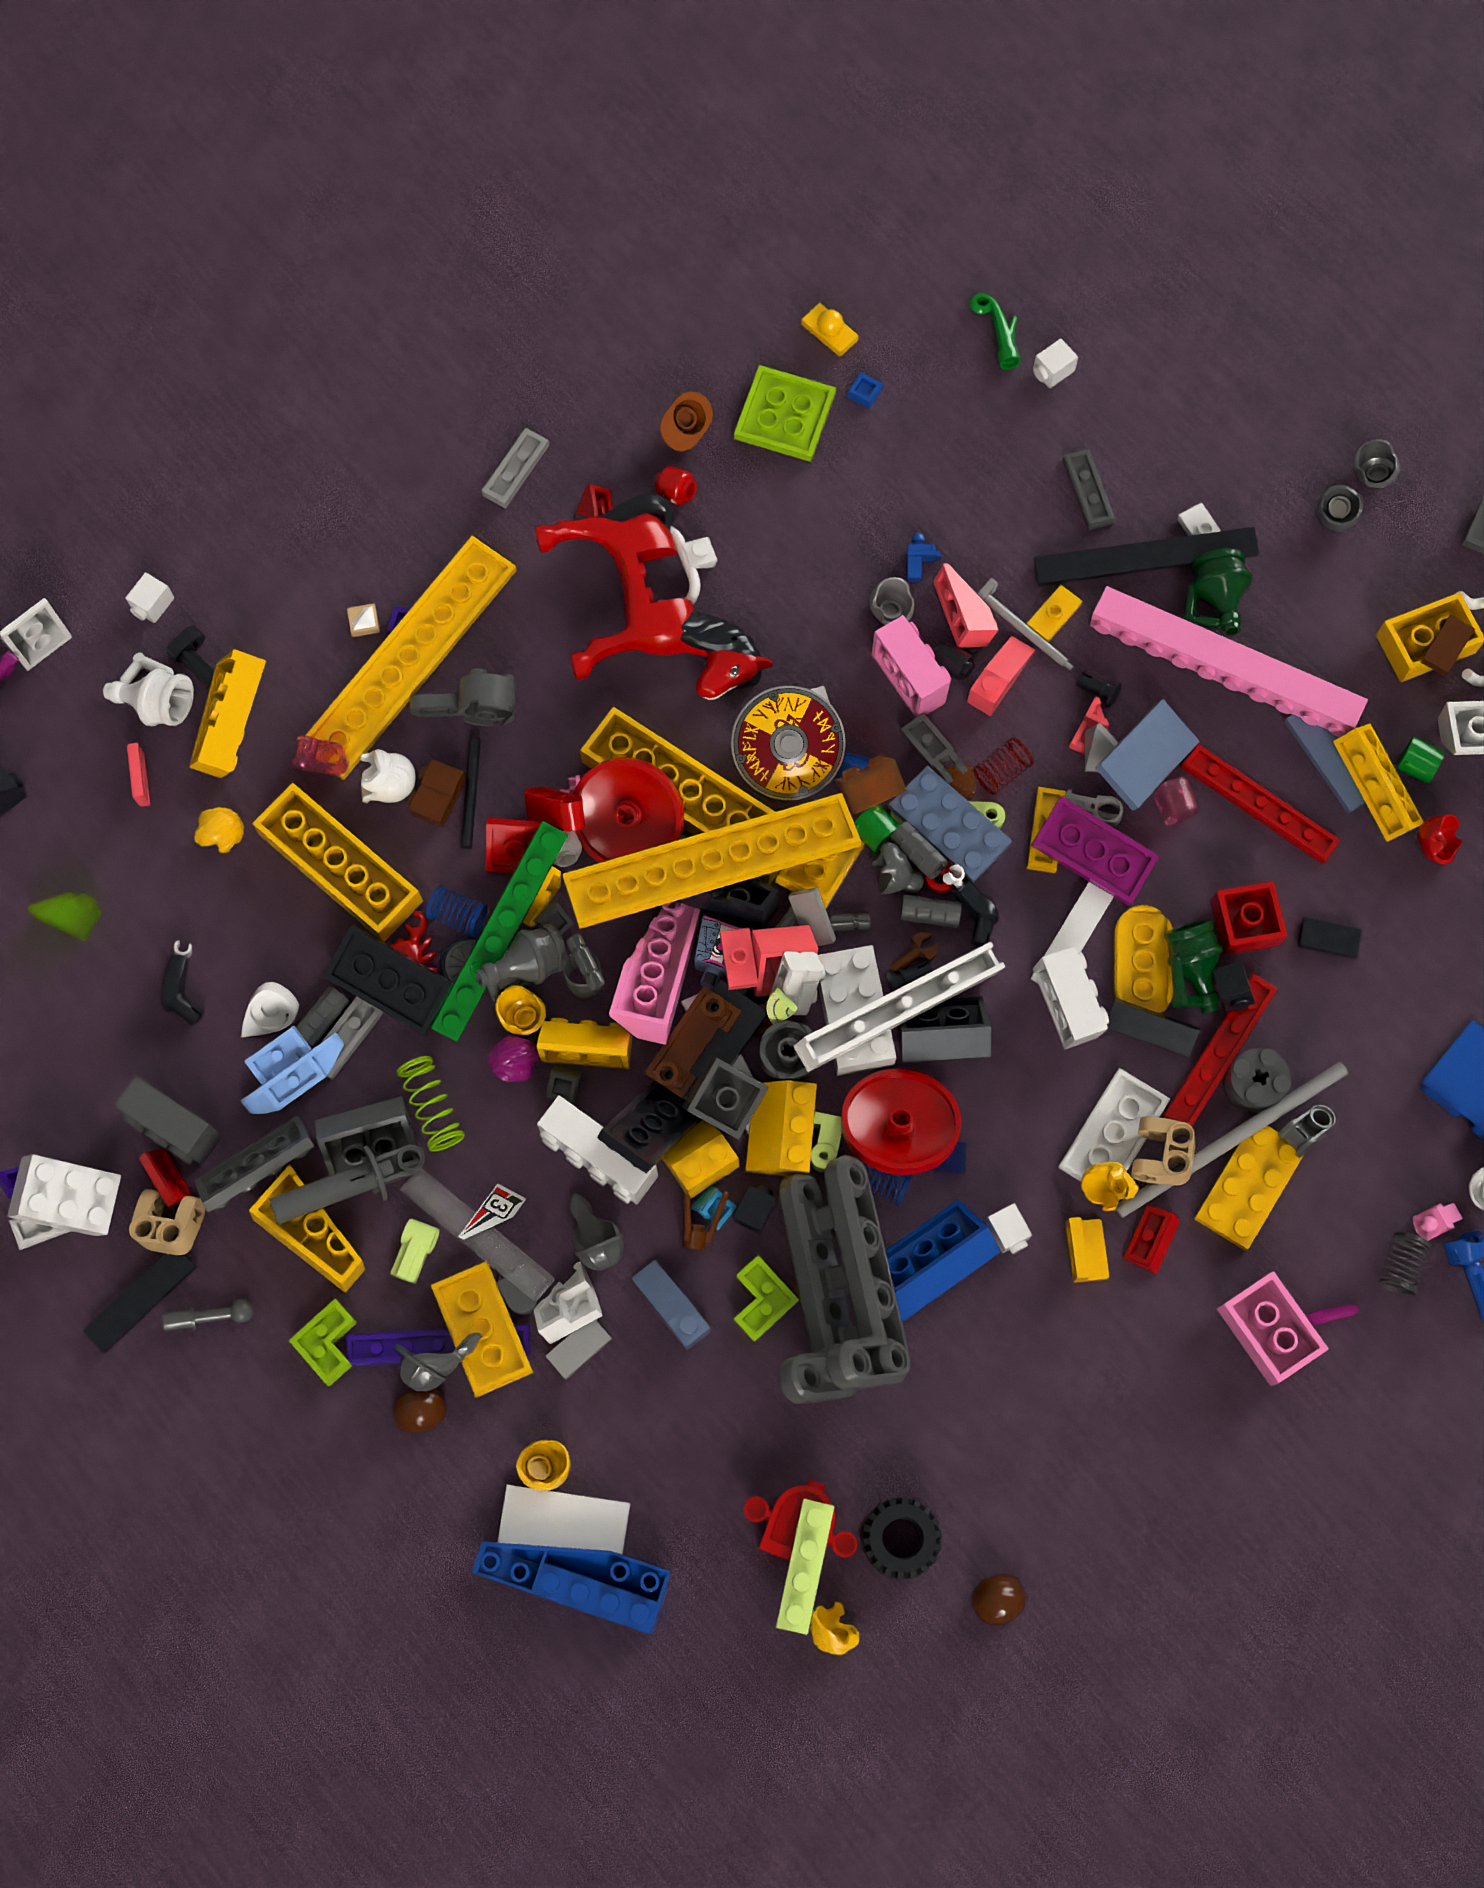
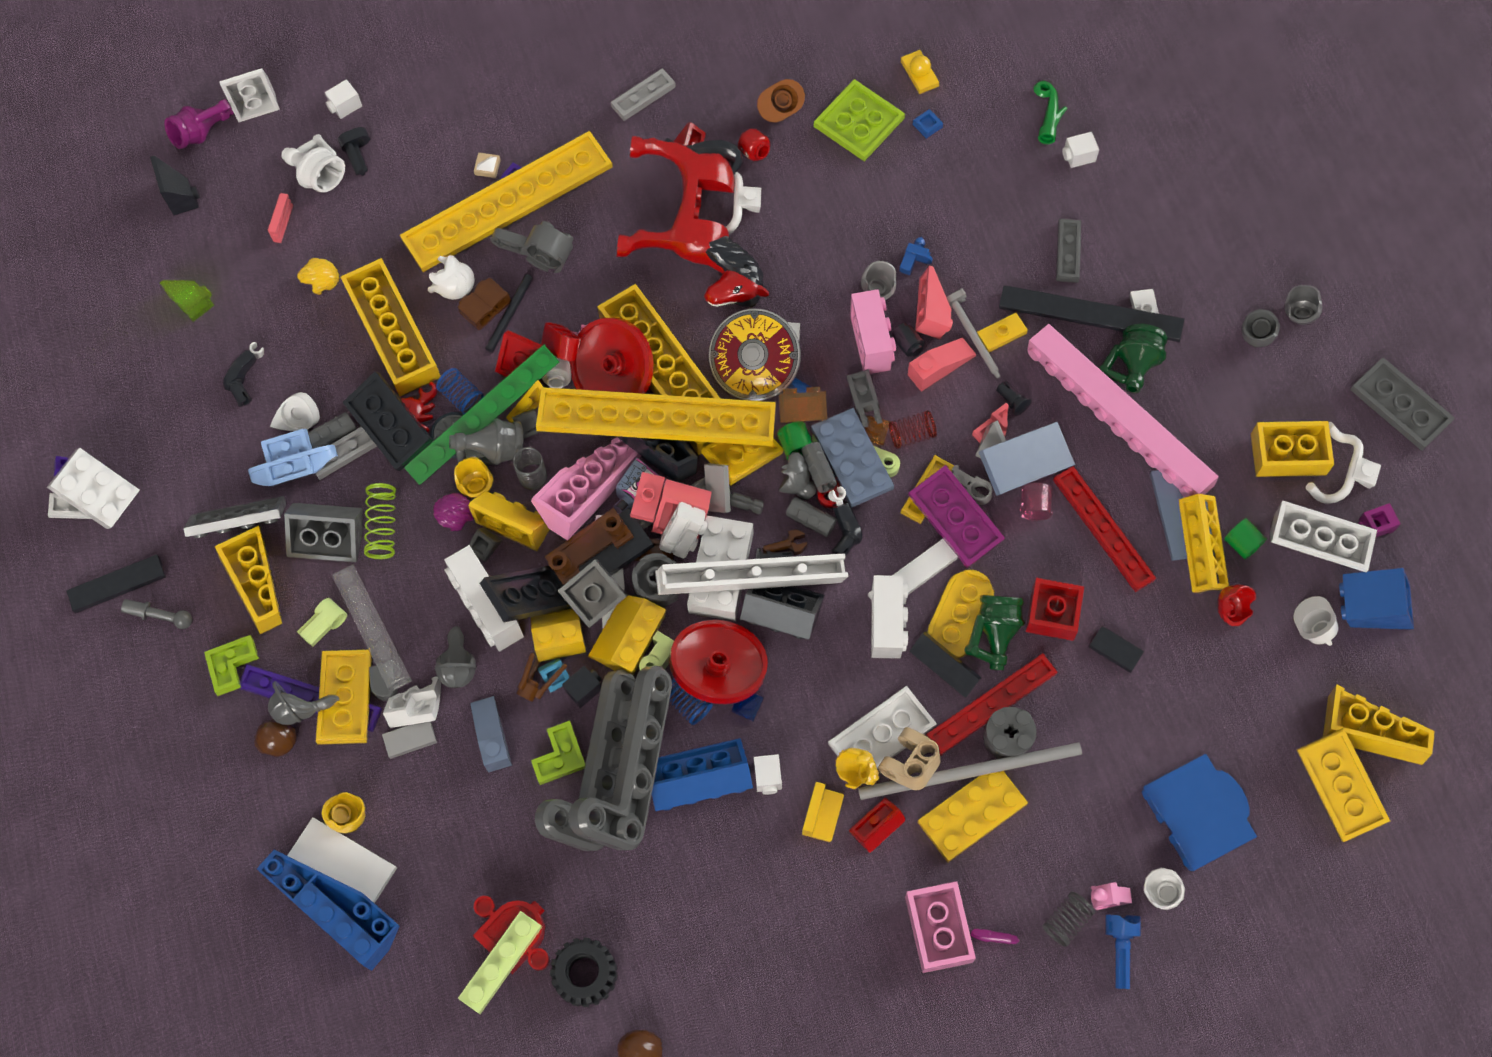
camera: 25 degrees right, 5 degrees down
dark grey brick [114,1076,222,1165] -> none
tan piece [129,1189,205,1255] -> none
red plate [139,1149,194,1208] -> none
yellow wedge [189,649,266,778] -> none
dark grey piece [269,1145,425,1225] -> none
clear pink piece [290,735,350,776] -> none
sticker [458,1184,526,1240] -> none
dark grey axle [567,934,604,990] -> none
yellowish green tile [766,987,798,1024] -> none
yellow hair [810,1602,860,1655] -> none
black brick [1213,961,1255,1012] -> none
dark grey piece [1277,1105,1336,1158] -> none
reddish brown tile [1421,615,1475,677] -> none

